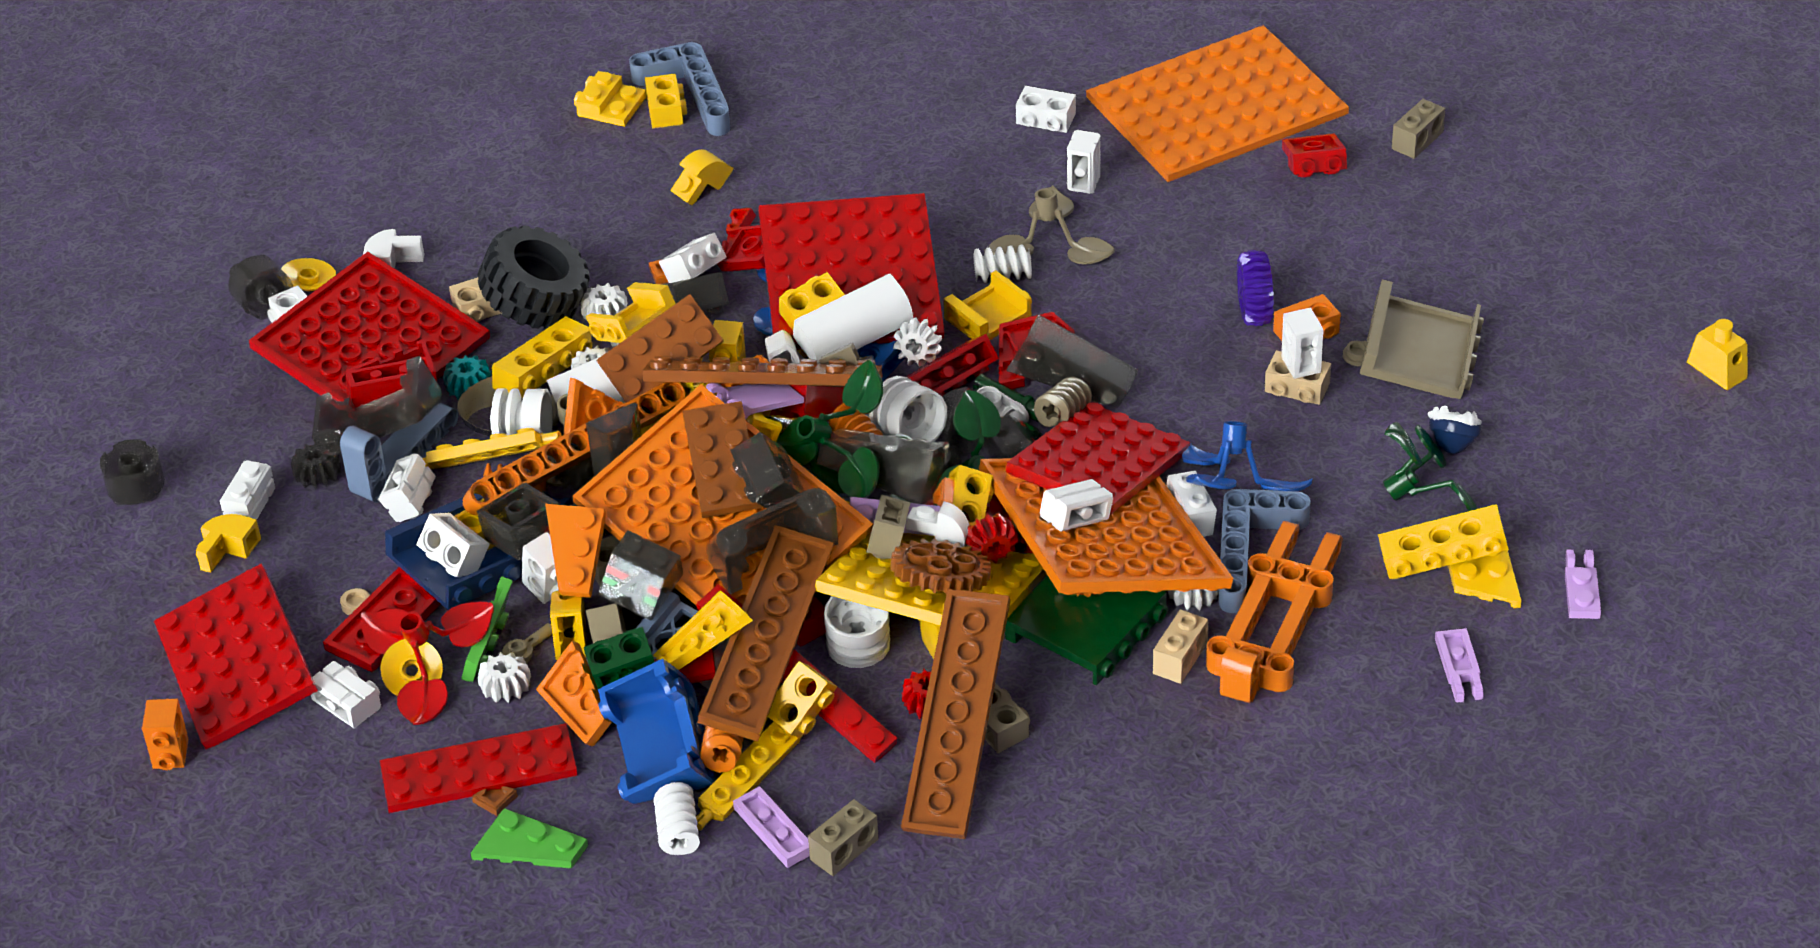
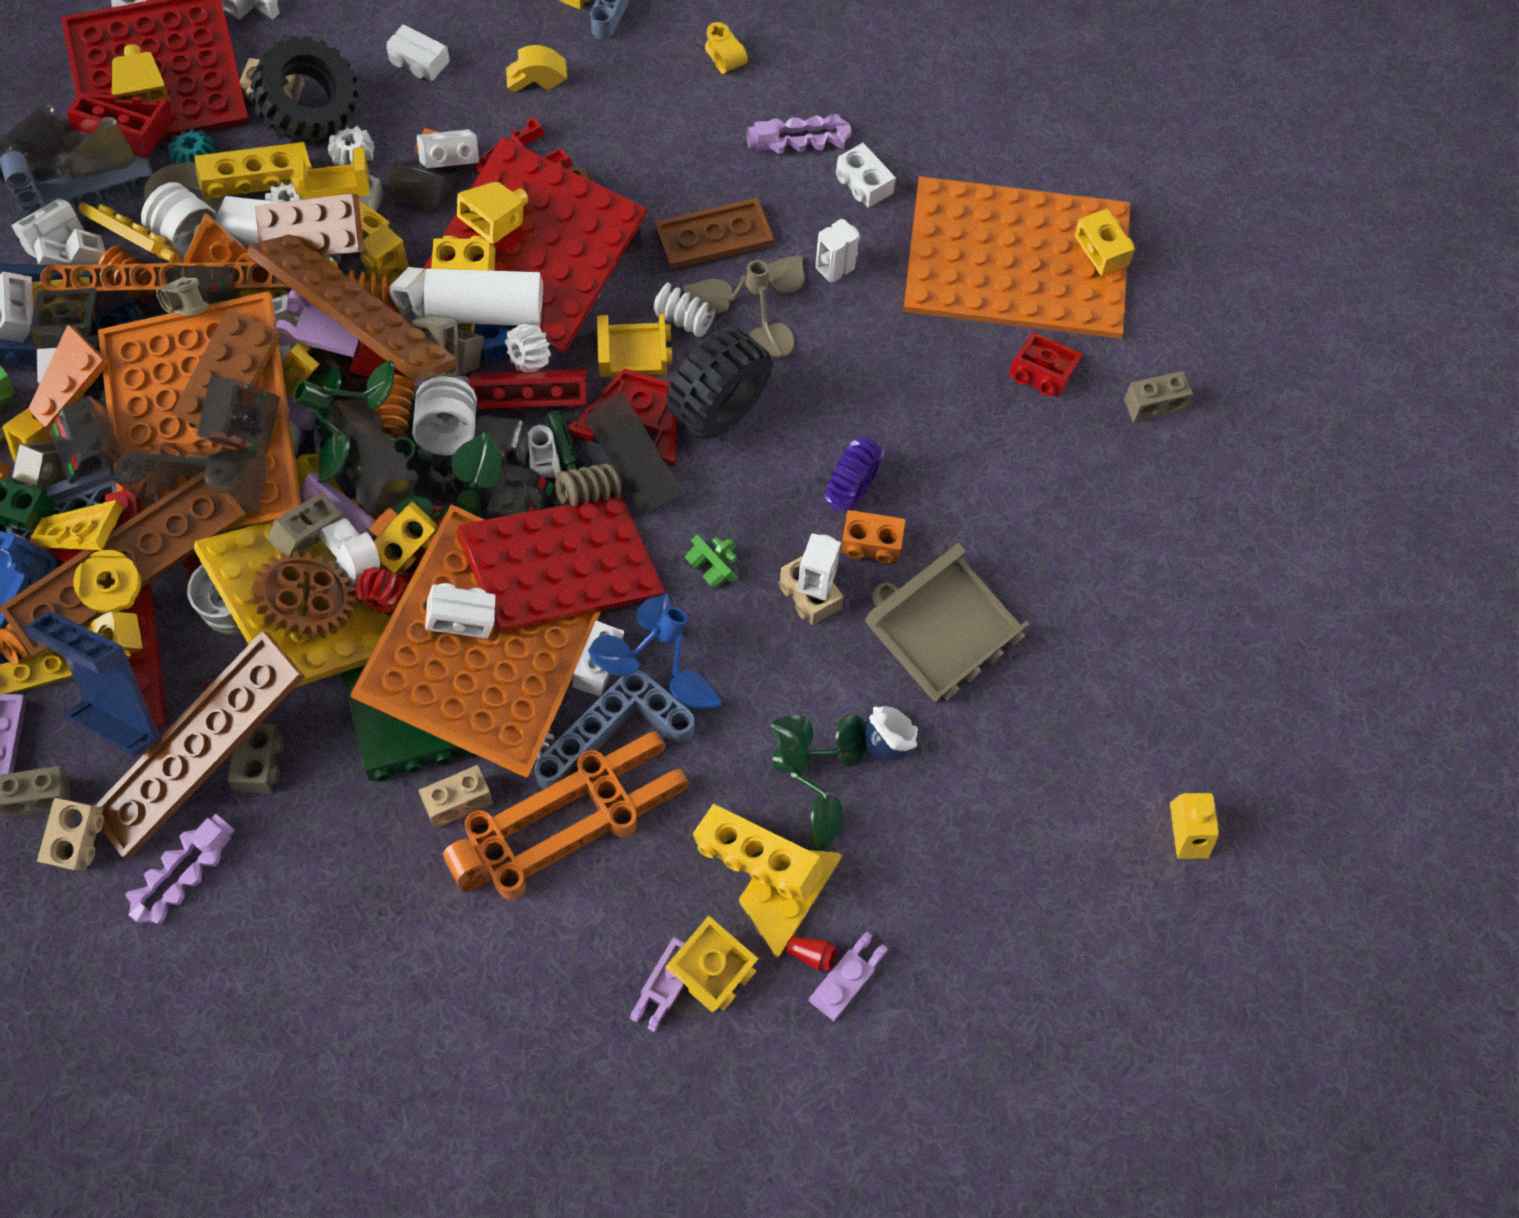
camera: 30 degrees right, 20 degrees up
none -> dark blue panel [24,611,161,756]
none -> white brick [34,229,105,265]
none -> tan brick [37,798,104,871]
none -> yellow plate [74,550,141,614]
none -> yellow torso [112,44,170,102]
none -> lavender sword [125,814,235,925]
none -> dark tan piece [156,277,209,316]
none -> white brick [386,25,449,81]
none -> yellow torso [457,182,528,244]
none -> dark orange plate [654,197,774,271]
none -> yellow plate [665,916,758,1013]
none -> black tyre [666,327,773,439]
none -> bright green hips [684,535,738,589]
none -> yellow piece [705,22,748,74]
none -> lavender sword [747,114,852,154]
none -> red cone [786,935,837,972]
none -> yellow brick [1074,208,1135,276]

